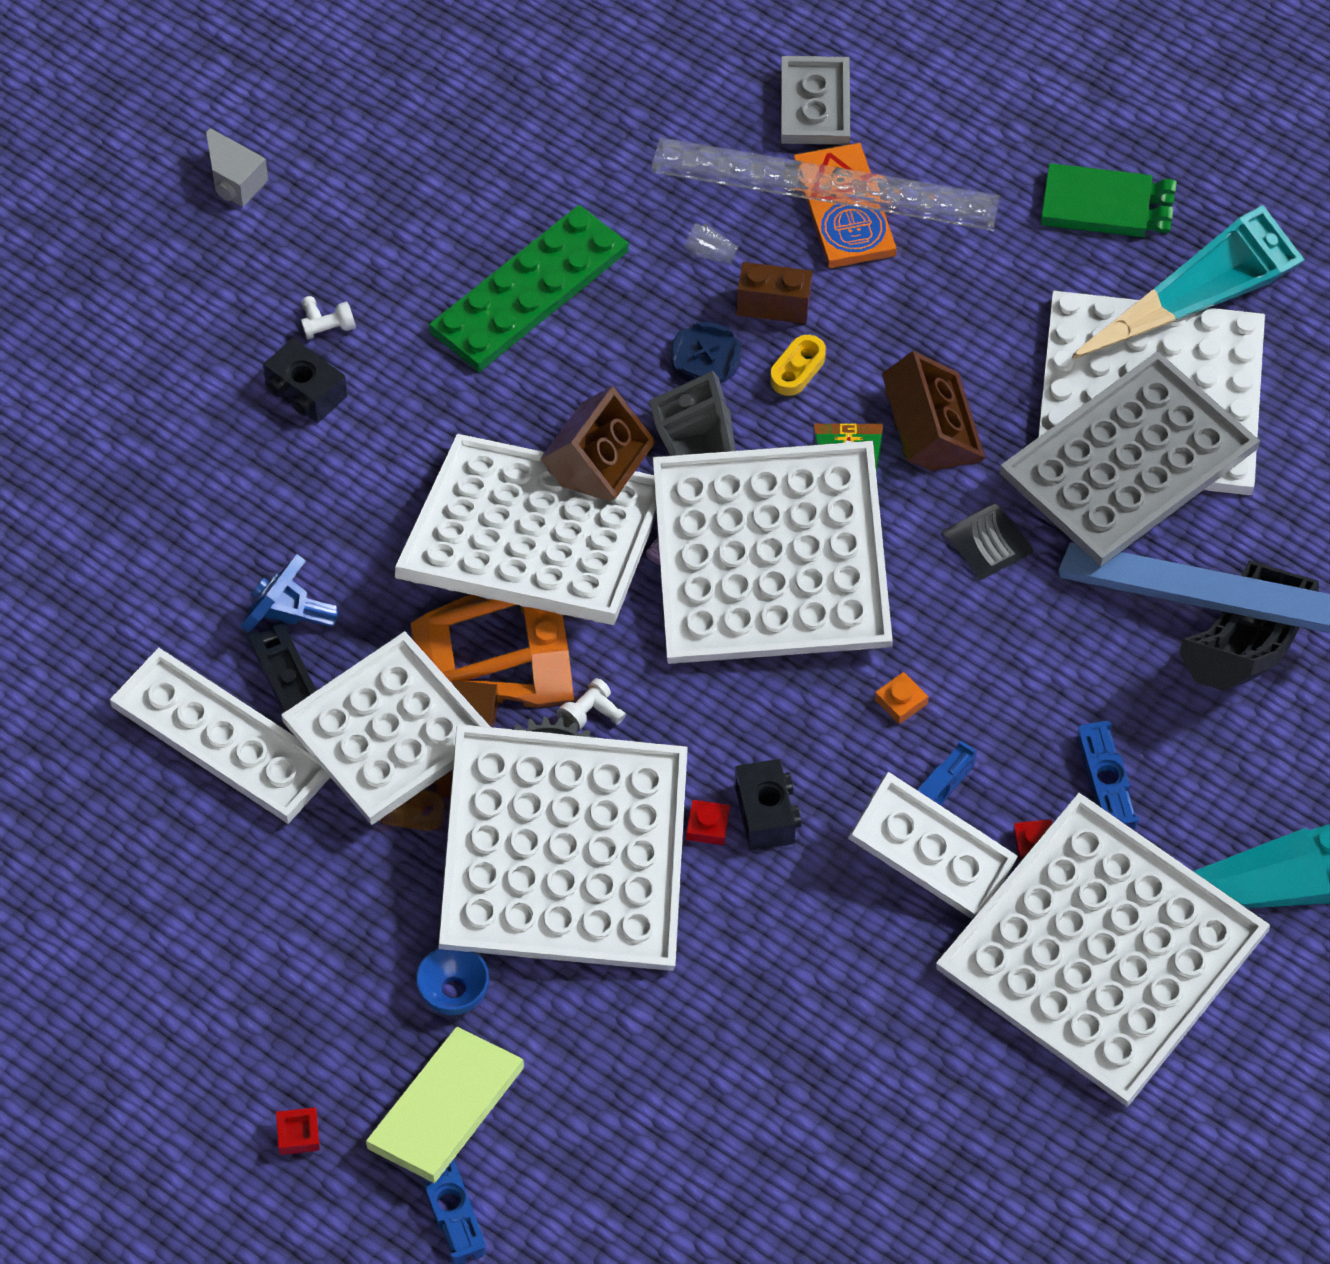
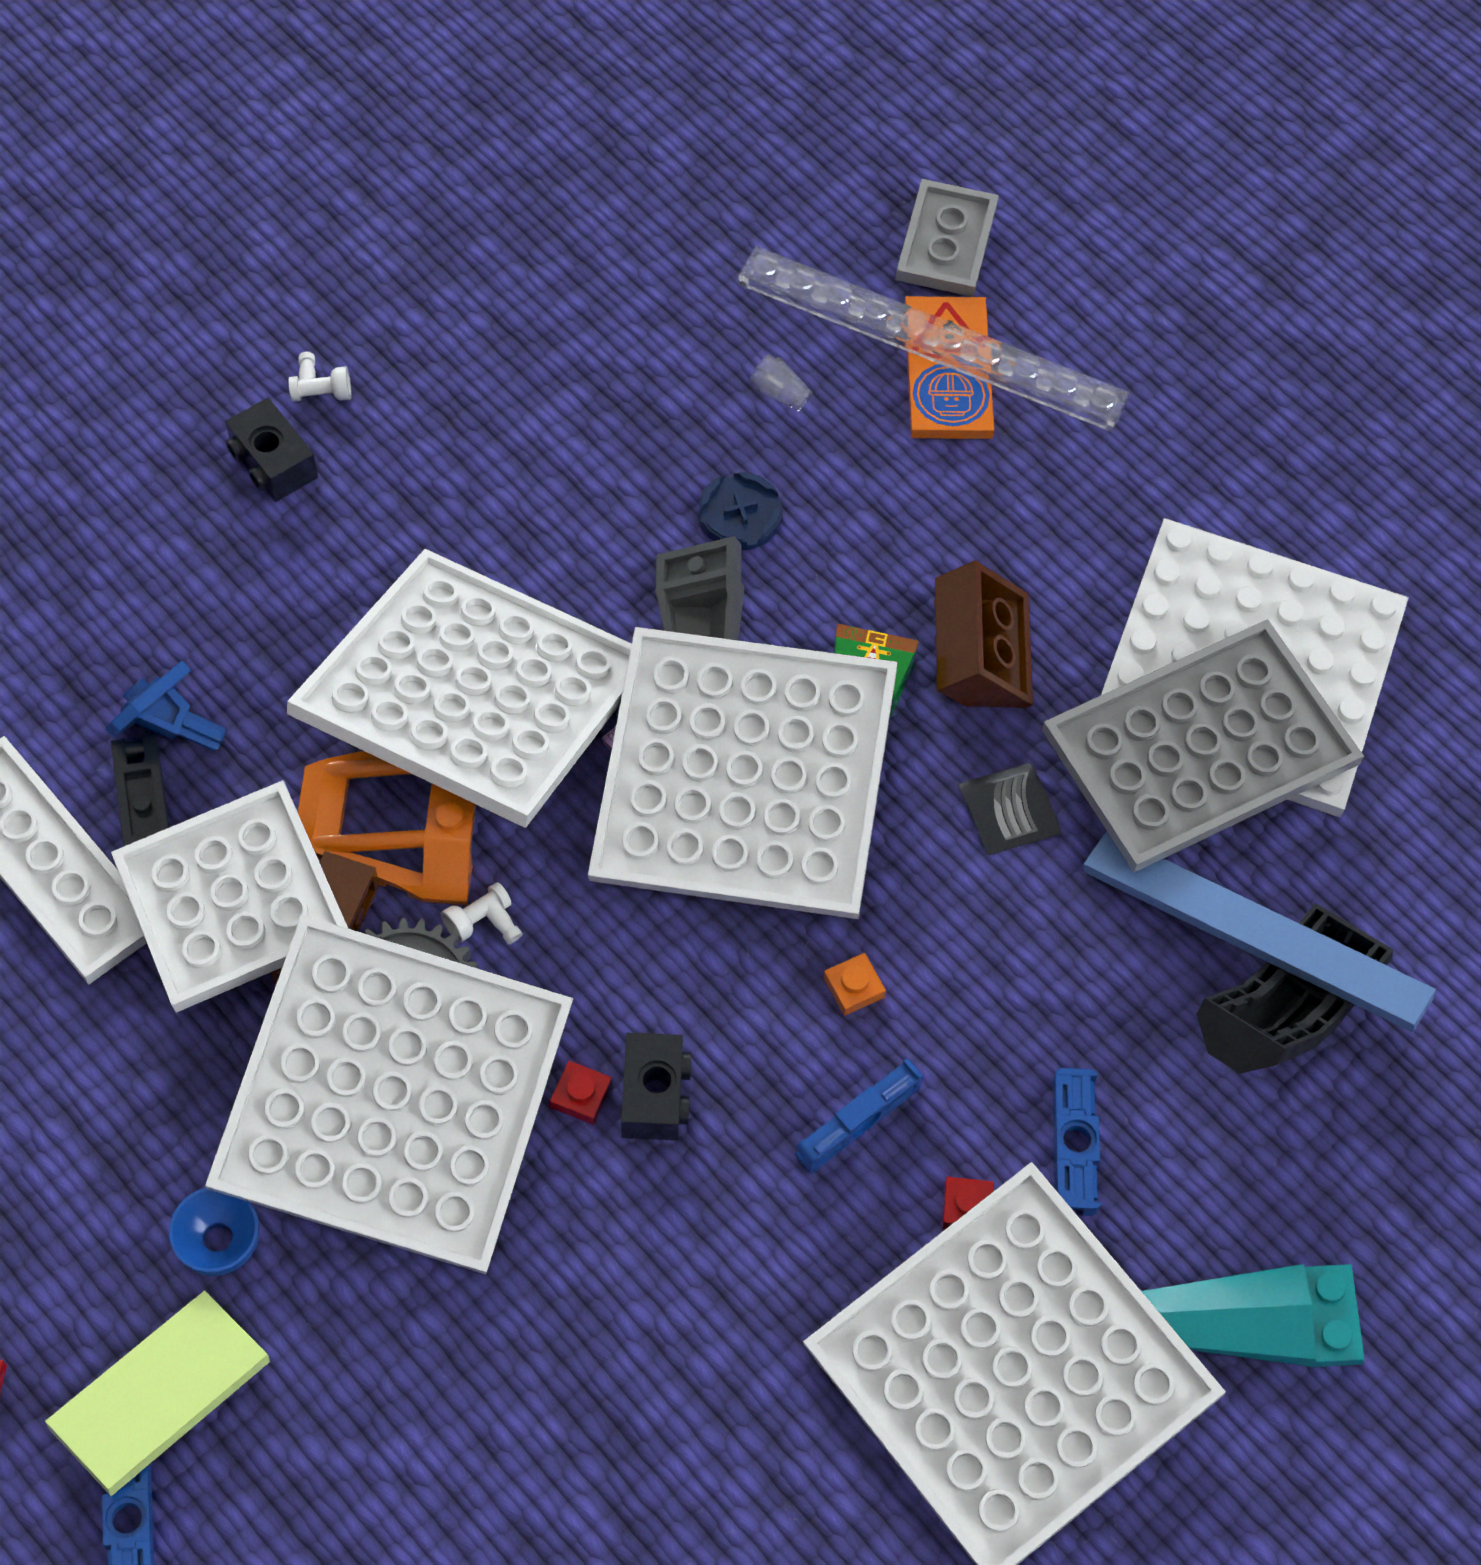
camera: 10 degrees right, 5 degrees up
light grey slope [206,128,268,207] -> none
clear orange beam [379,790,445,831] -> none
green plate [429,205,629,372] -> none
reddish brown slope [540,386,656,502] -> none
reddish brown brick [737,262,813,324] -> none
yellow plate [770,335,826,396] -> none
white plate [848,772,1018,920] -> none
green tile [1041,163,1177,238] -> none
teal plate [1072,205,1304,359] -> none

